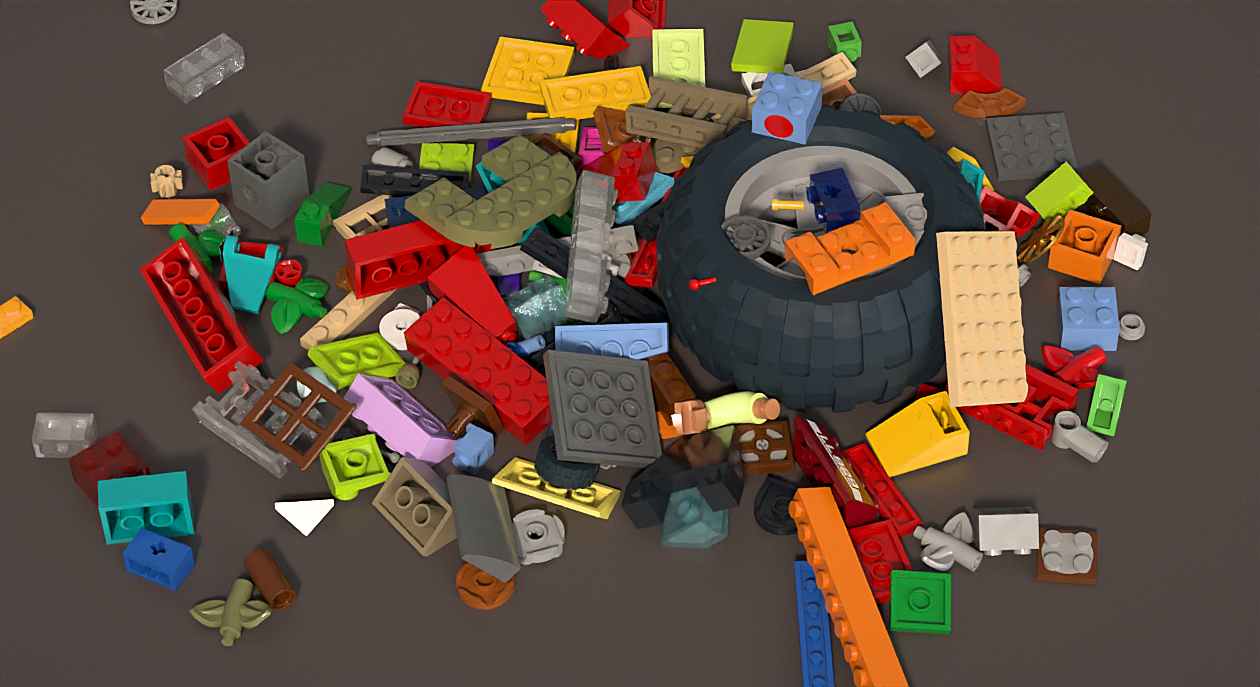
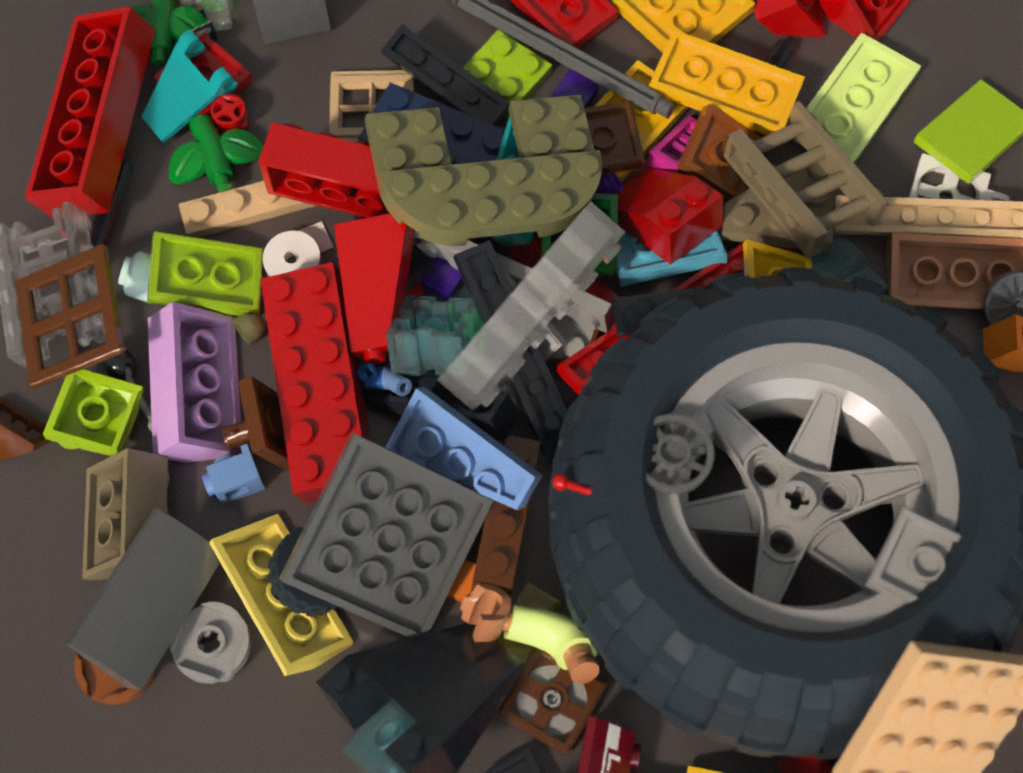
camera: 35 degrees right, 20 degrees up
green slope [294,182,351,247] -> none
light grey brick [372,147,413,168] -> none
medium blue brick [752,71,822,144] -> none
yellow piece [772,199,804,210] -> none
orange piece [785,202,915,295] -> none
clear blue brick [806,168,860,233] -> none

